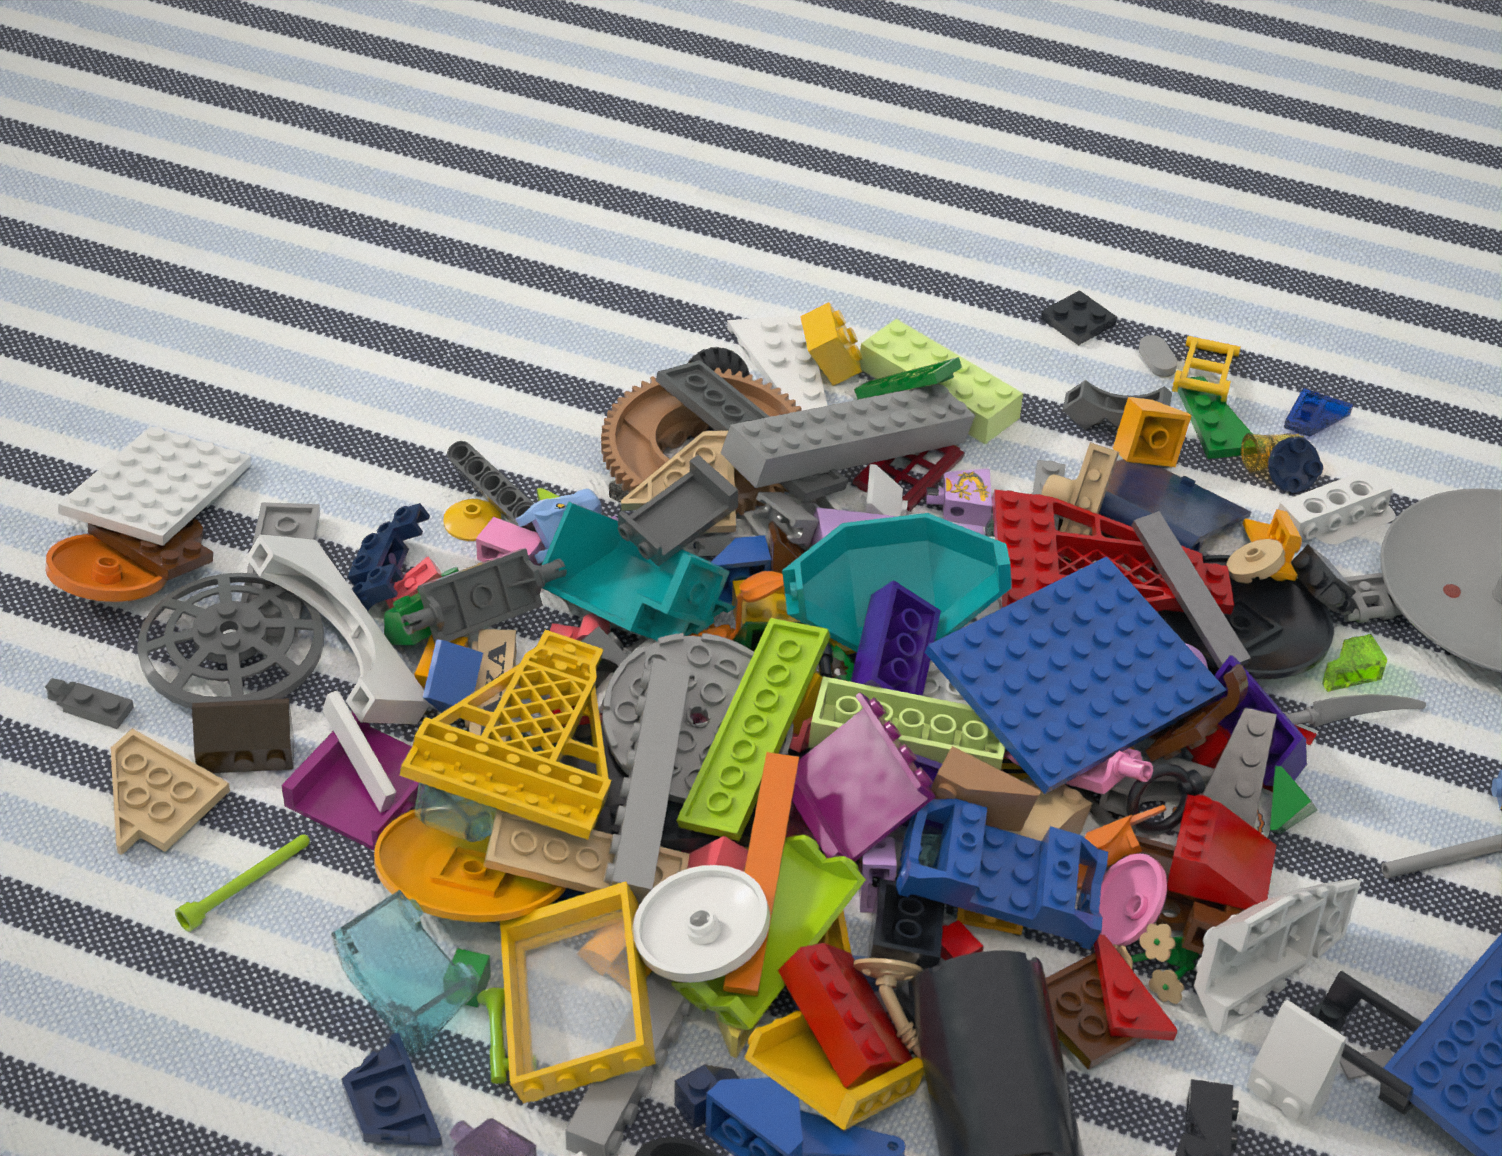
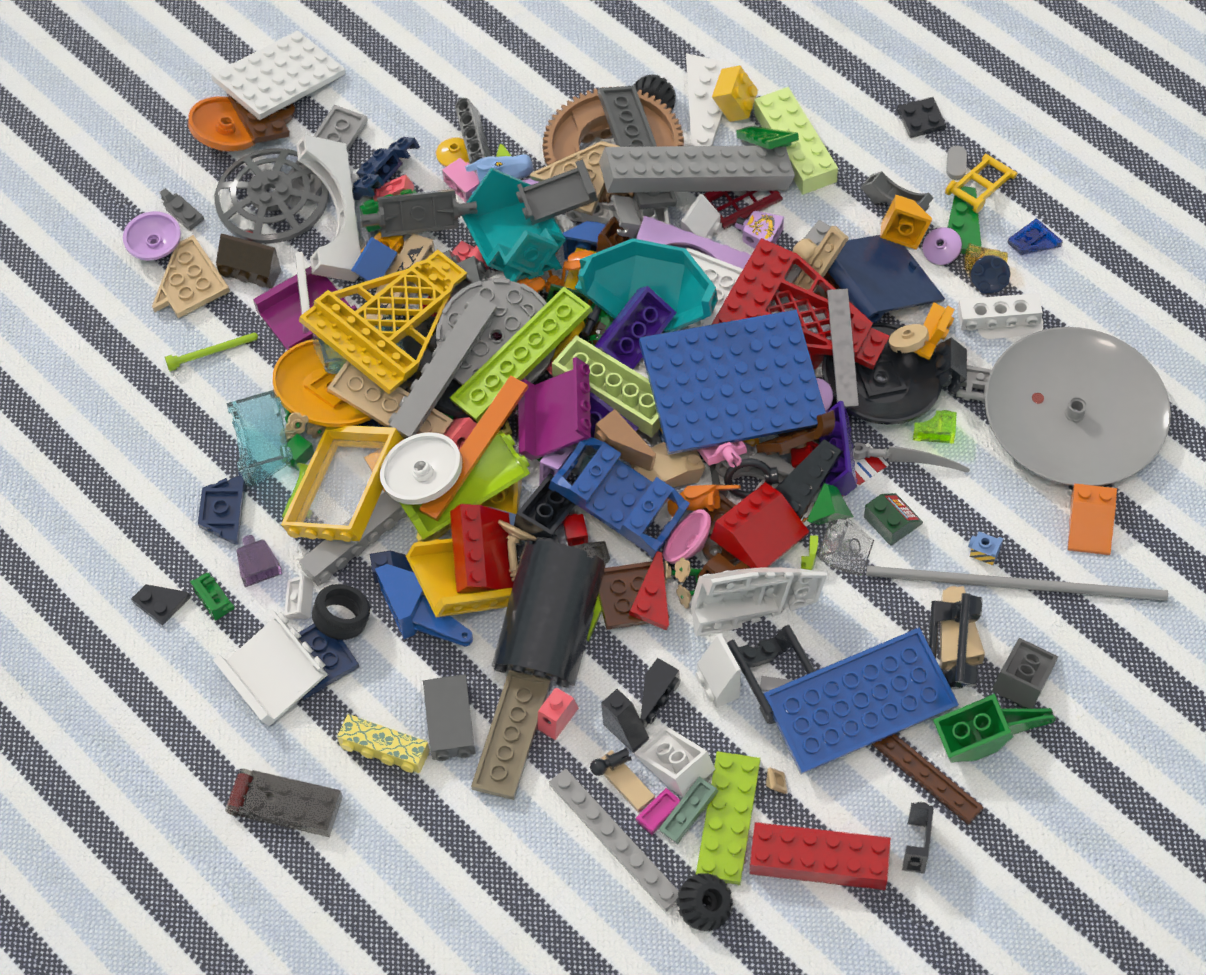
camera: 30 degrees right, 15 degrees up
none -> lavender dish [123,211,181,260]
none -> tan plant [281,408,326,444]
none -> lime slope [801,535,818,570]
none -> clear slope [817,517,874,576]
none -> dark green slope [864,493,923,546]
none -> lavender dish [923,227,962,265]

